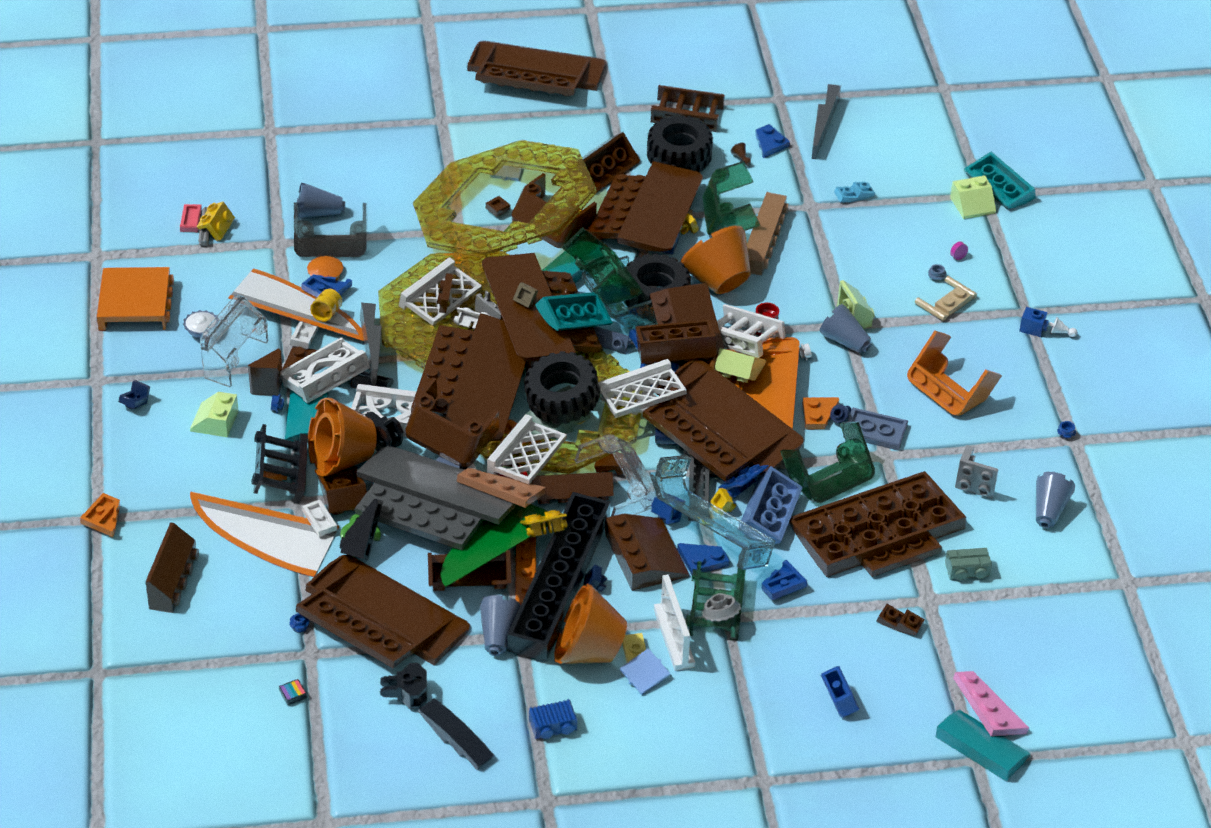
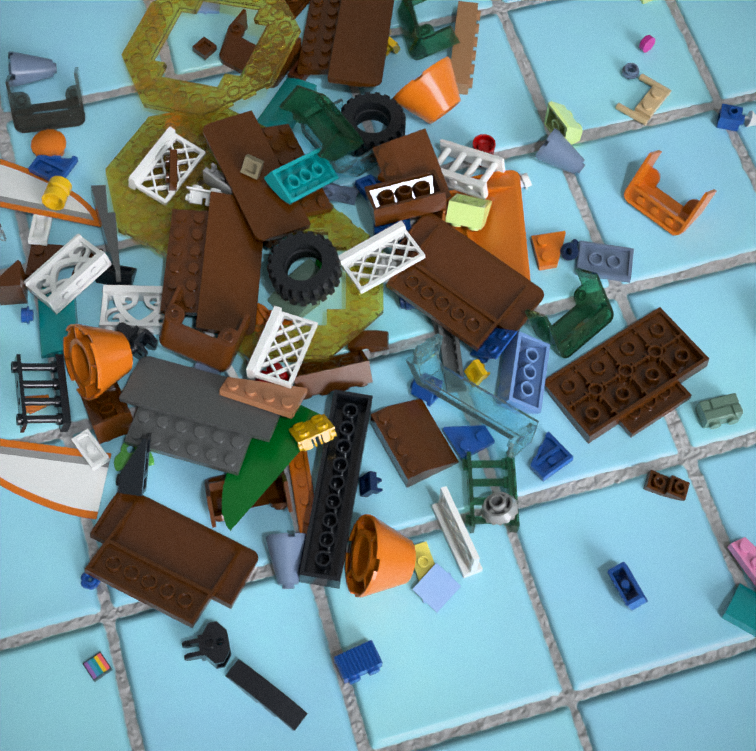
camera: 10 degrees left, 20 degrees up
clear windscreen [575,435,660,516] -> none
light grey bracket [955,445,999,499] -> none

